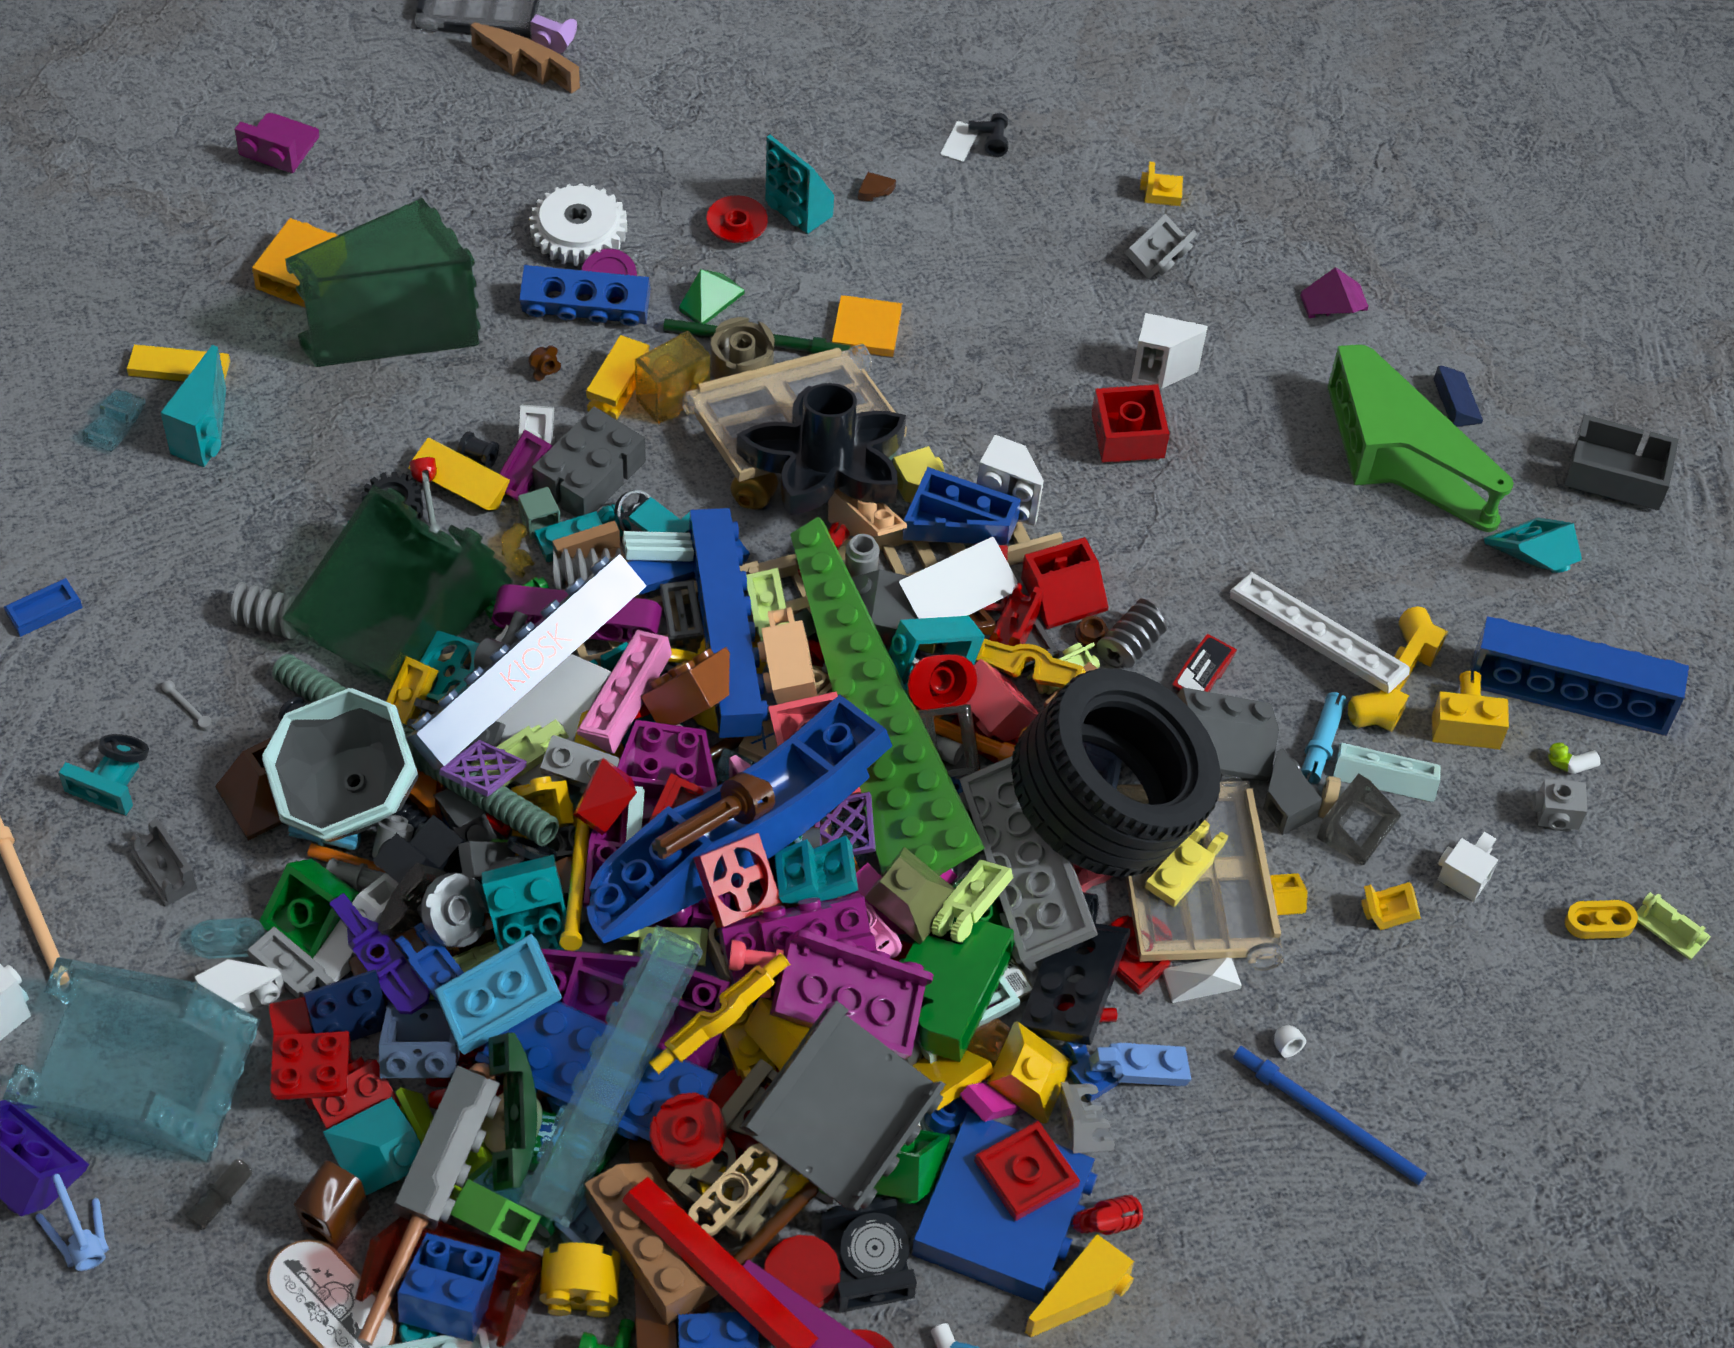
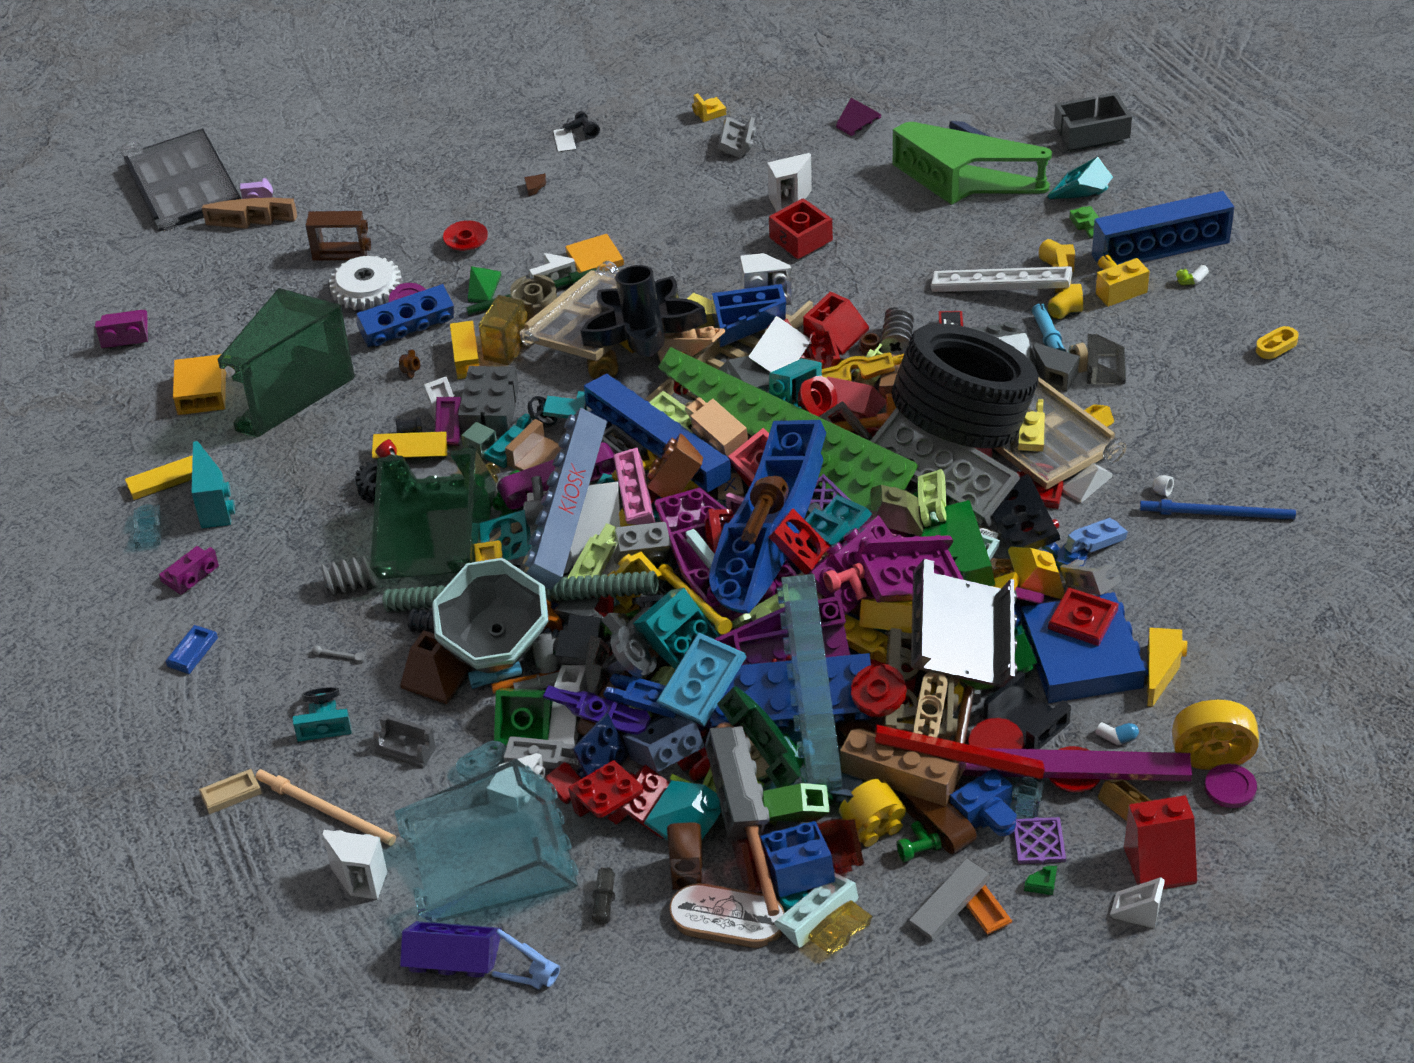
camera: 25 degrees left, 10 degrees down
medium lavender window [440,740,527,797] -> none
light grey piece [553,548,621,590] -> none
red slope [573,758,637,835] -> none
light aqua tile [622,531,694,562] -> none
yellow piece [648,952,790,1075] -> none
teal slope [765,135,834,234] -> none
sticker [840,1213,909,1279] -> none
light grey brick [844,534,880,578] -> none
red hinge [1072,1195,1143,1235] -> none
light aqua slope [1333,743,1441,802] -> none
yellow bracket [1361,882,1421,931] -> none
white brick [1437,832,1498,902] -> none
light grey brick [1532,778,1587,830] -> none
yellowish green hinge [1637,892,1711,961] -> none
none -> magenta bracket [159,546,219,595]
none -> reddish brown window [305,211,371,261]
none -> white slope [529,253,576,281]
none -> bright green plate [1069,206,1099,238]

